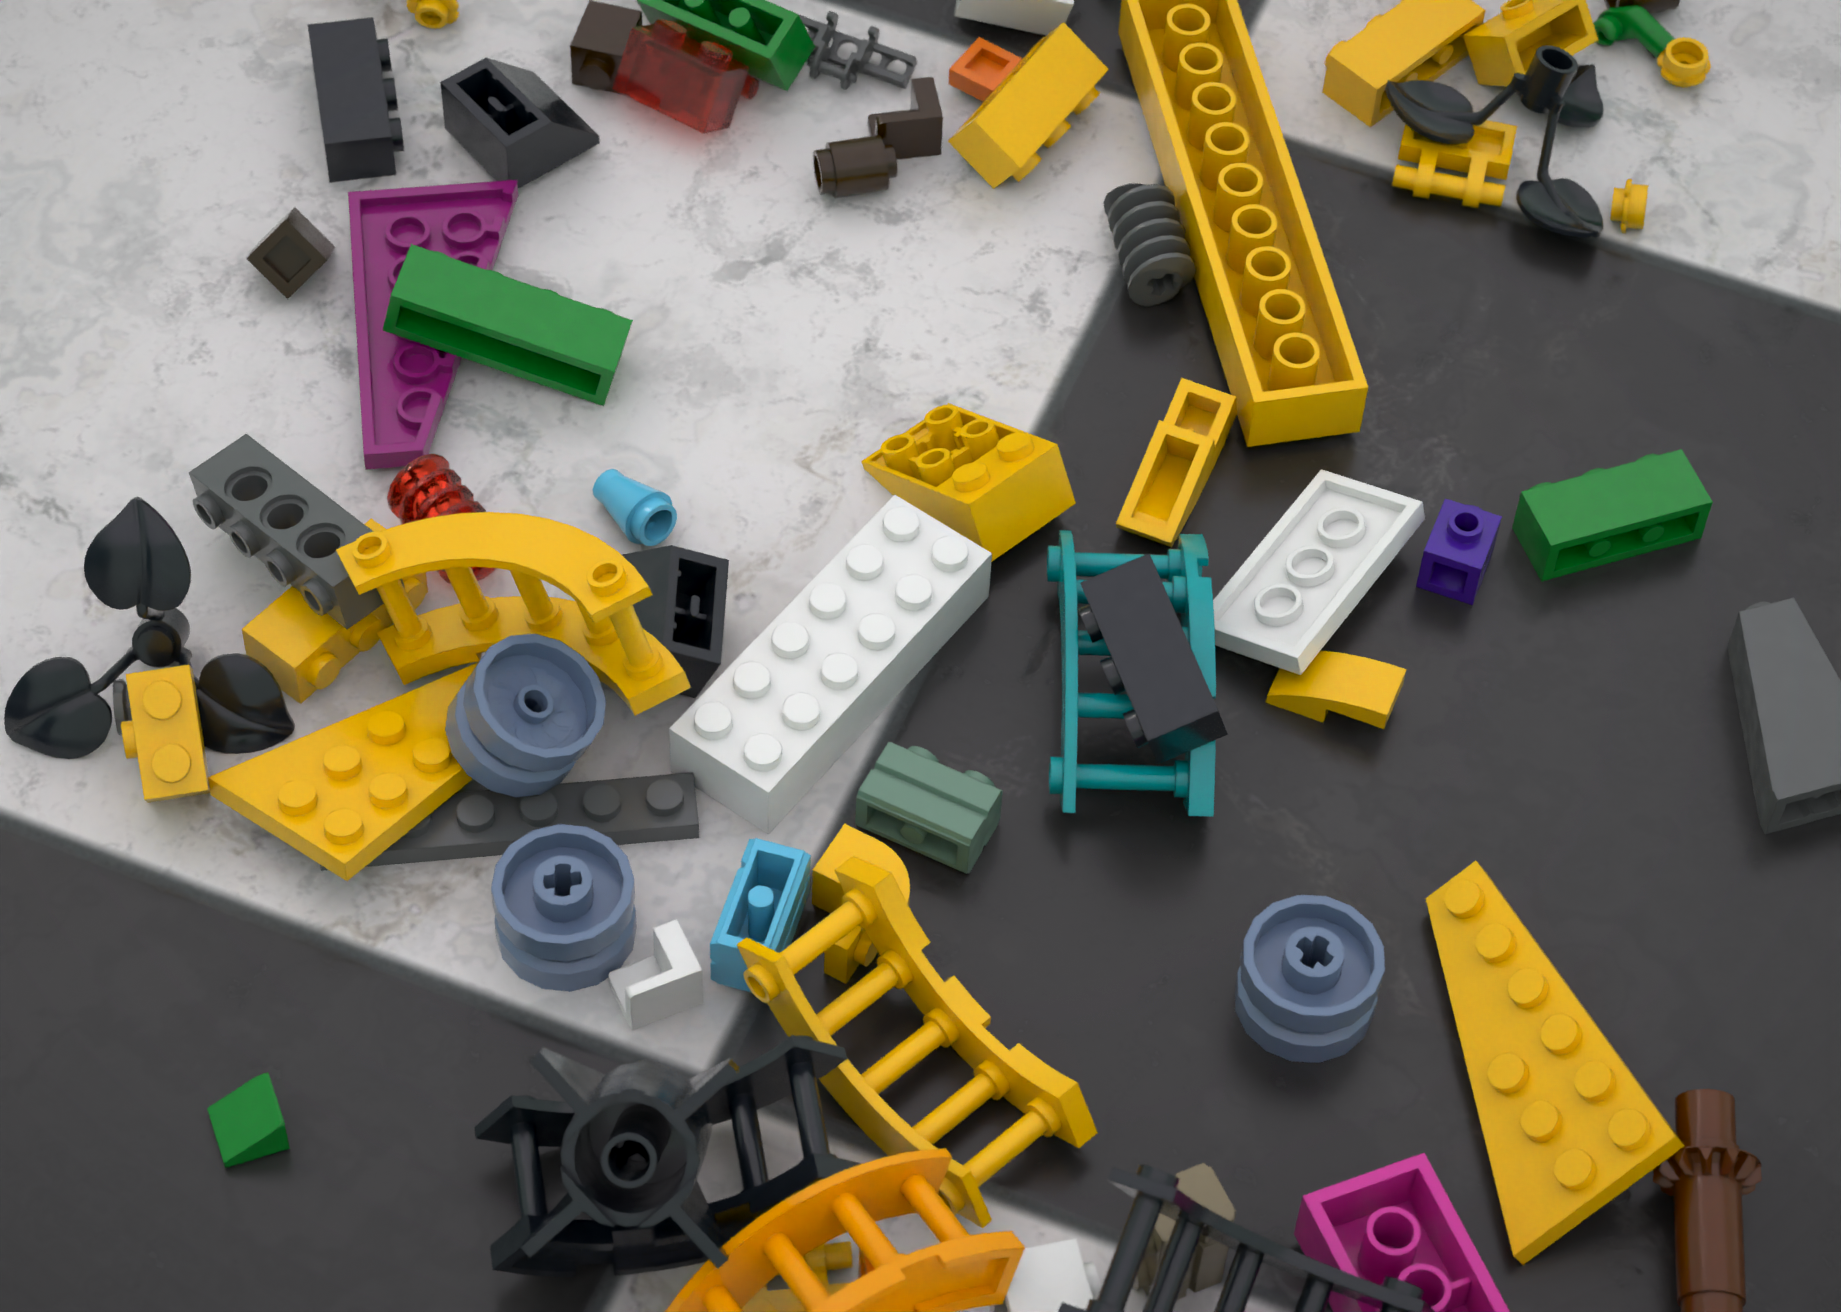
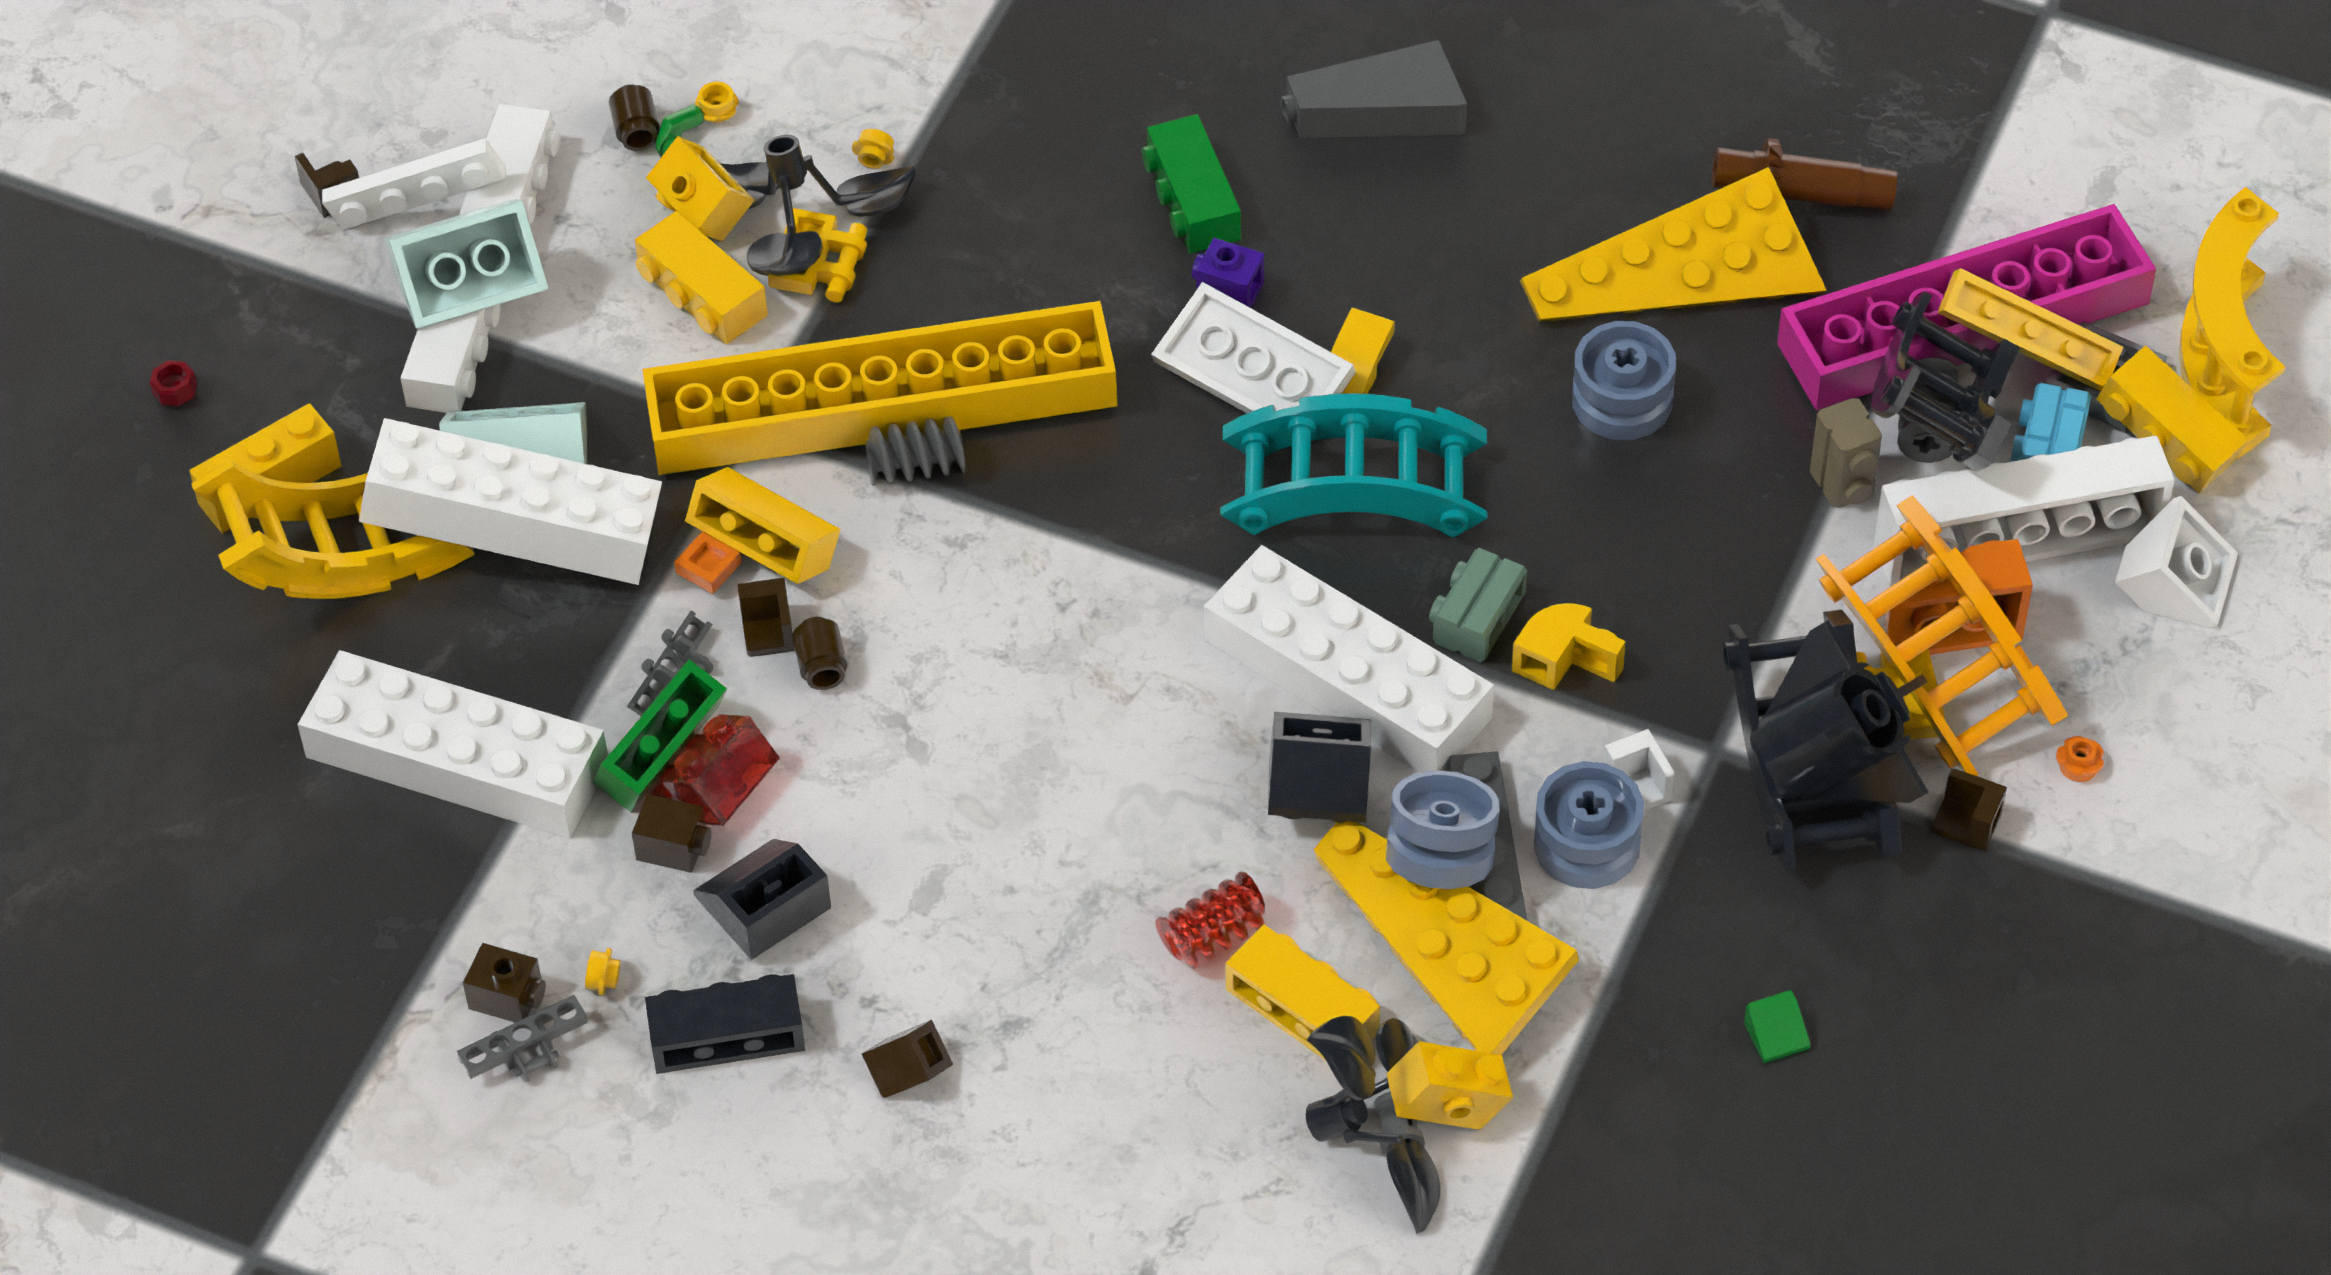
camera: 85 degrees left, 0 degrees up
dark grey brick [189,434,405,629] -> none
yellow fence [336,512,691,716] -> none
magenta wing [348,180,518,470] -> none
green brick [383,244,633,406] -> none
medium azure cone [593,469,677,546] -> none
medium azure brick [710,838,811,993] -> none
yellow fence [736,856,1098,1228] -> none
yellow slope [861,403,1076,562] -> none
black brick [1078,553,1228,764] -> none
yellow slope [1116,378,1237,547] -> none

